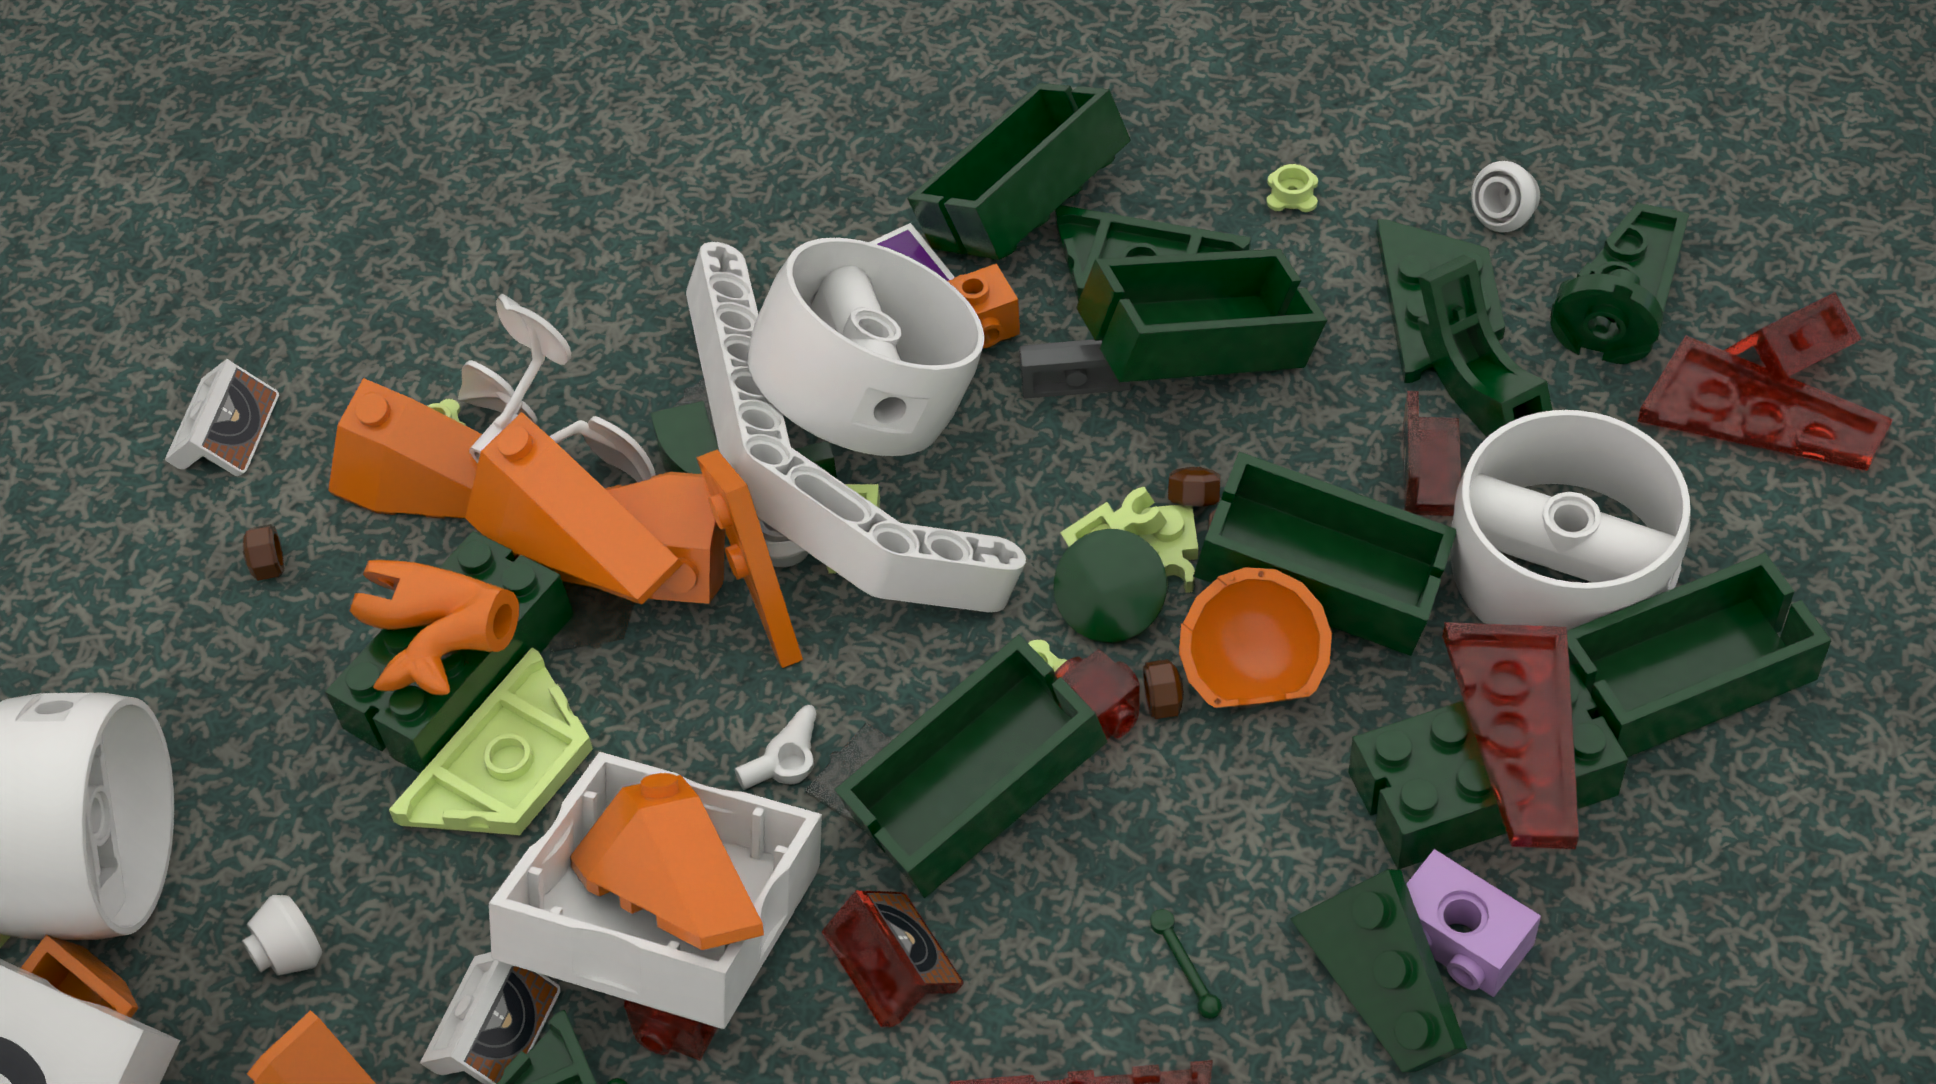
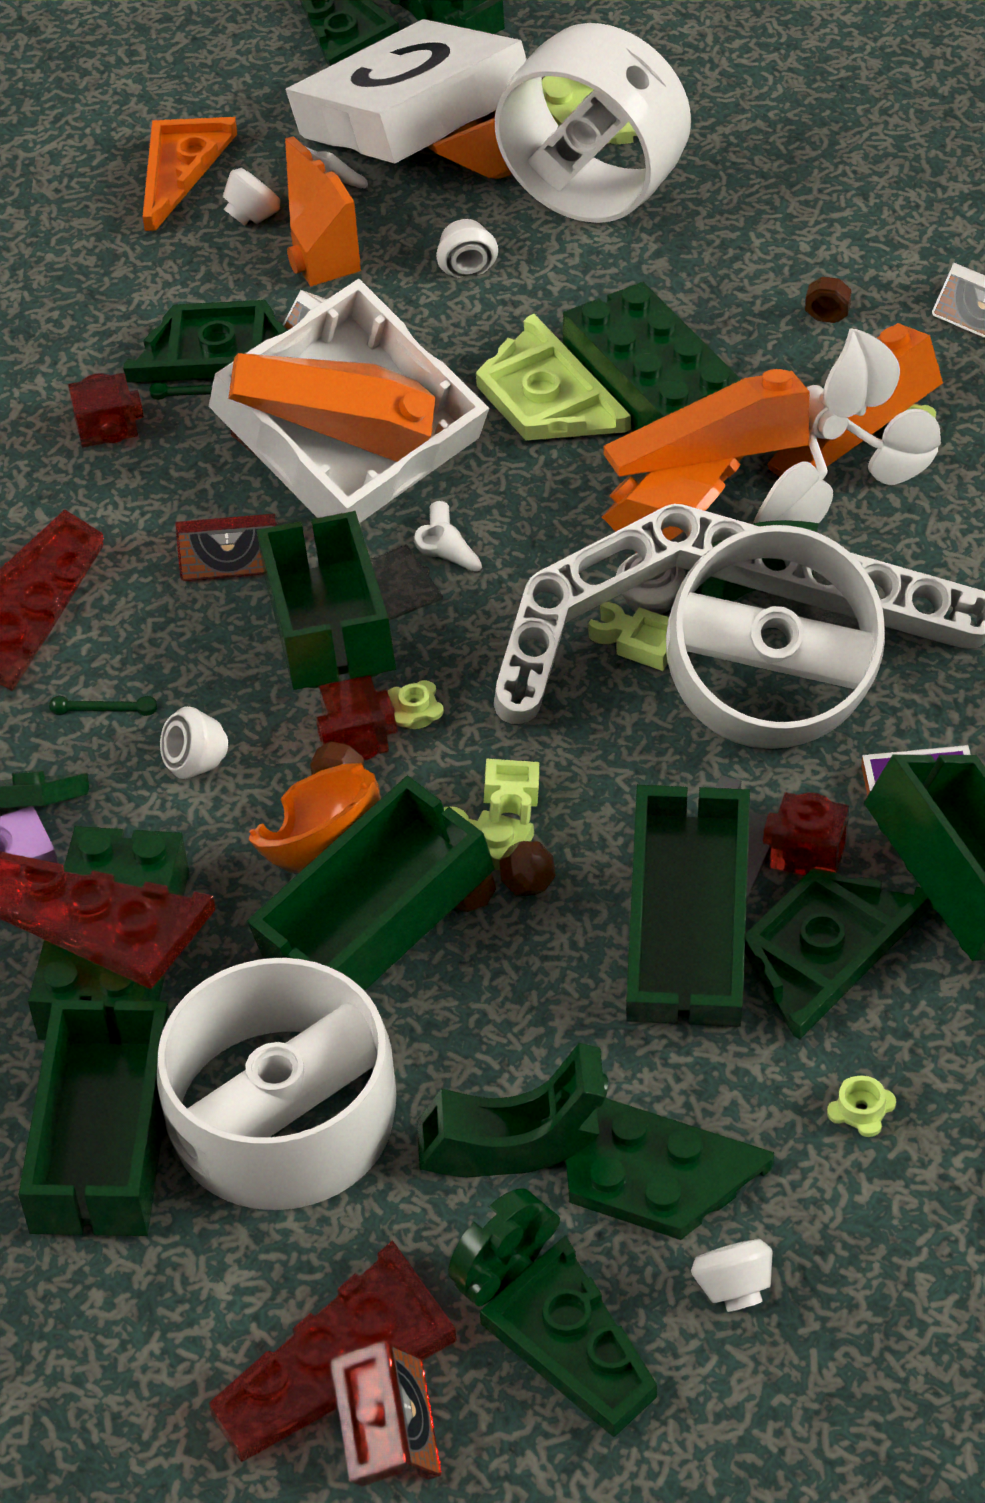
camera: 115 degrees right, 5 degrees down
orange piece [349,560,519,695] -> none
orange wing [696,449,803,668] -> none
orange brick [948,263,1020,348] -> none
dark green dish [1053,529,1169,644] -> none
clear red panel [1402,391,1461,516] -> none
none -> white cone [160,706,228,779]
none -> clear red brick [763,792,849,875]

